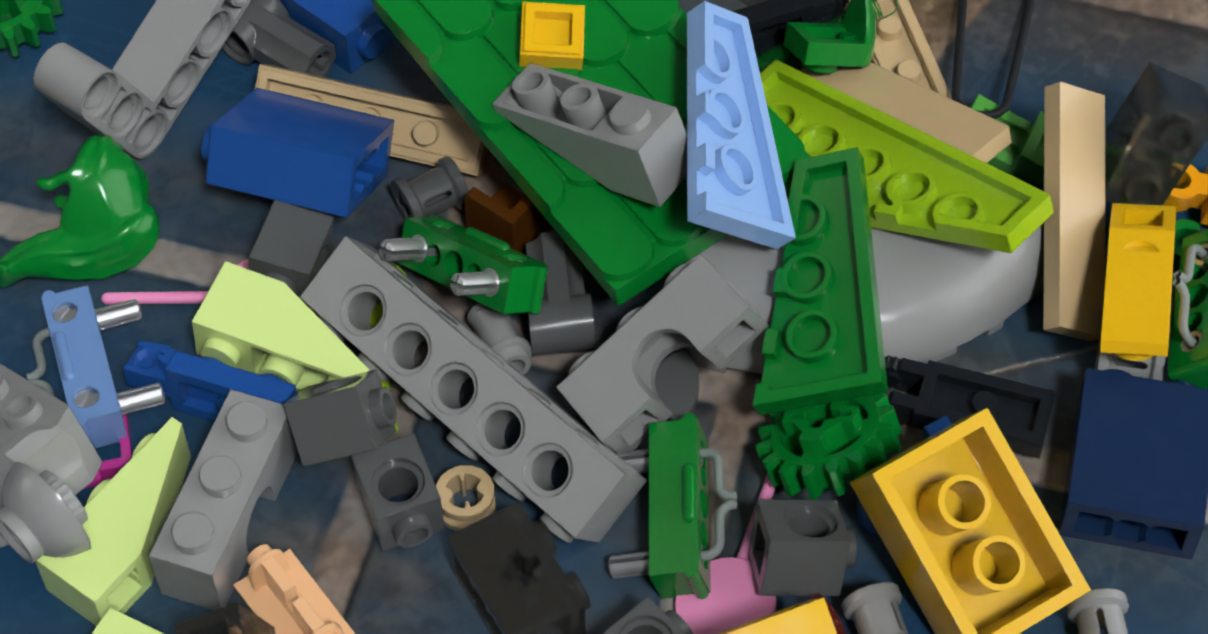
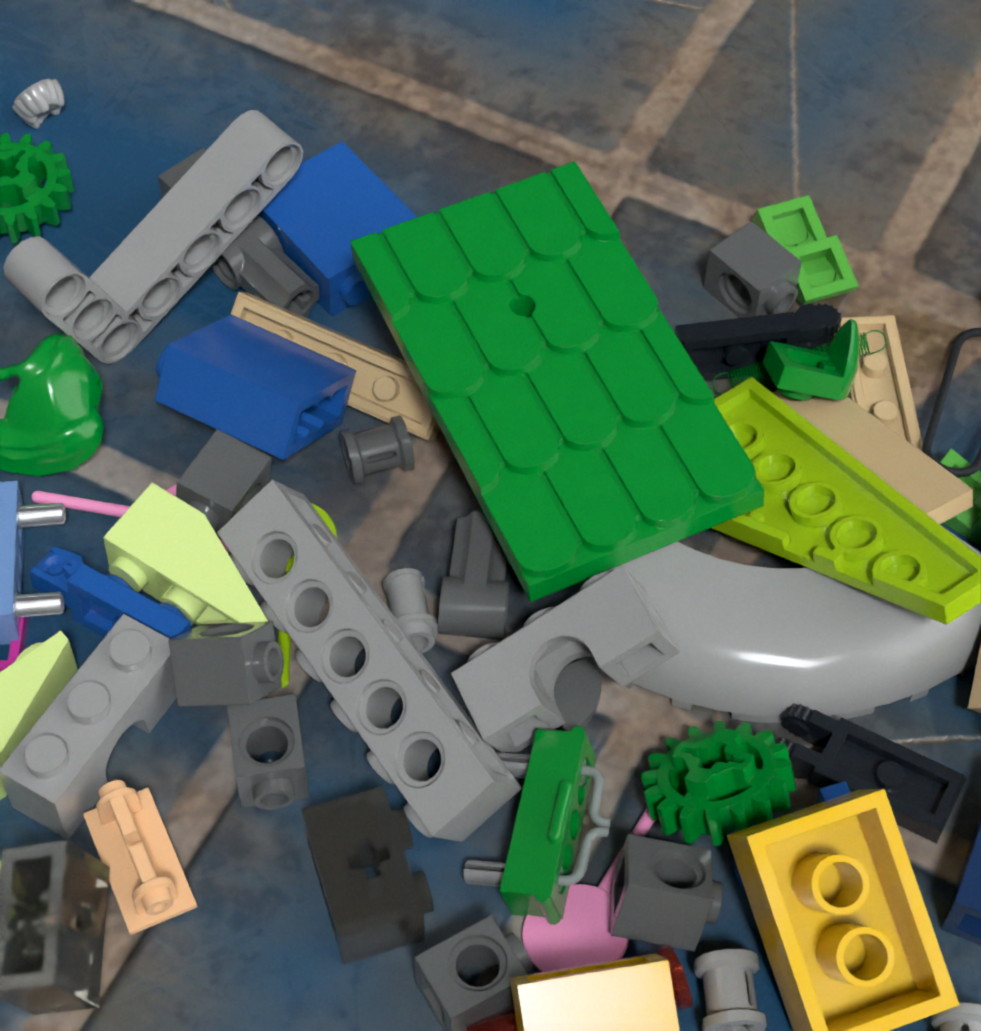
camera: 10 degrees right, 0 degrees up
green piece [379,215,548,314] -> none
tan bush [436,465,496,532] -> none
reddish brown panel [464,183,553,255] -> none
light grey slope [492,63,687,207] -> none
yellow tile [519,2,585,70] -> none
light blue wing [687,1,796,249] -> none
green wing [752,147,888,415] -> none

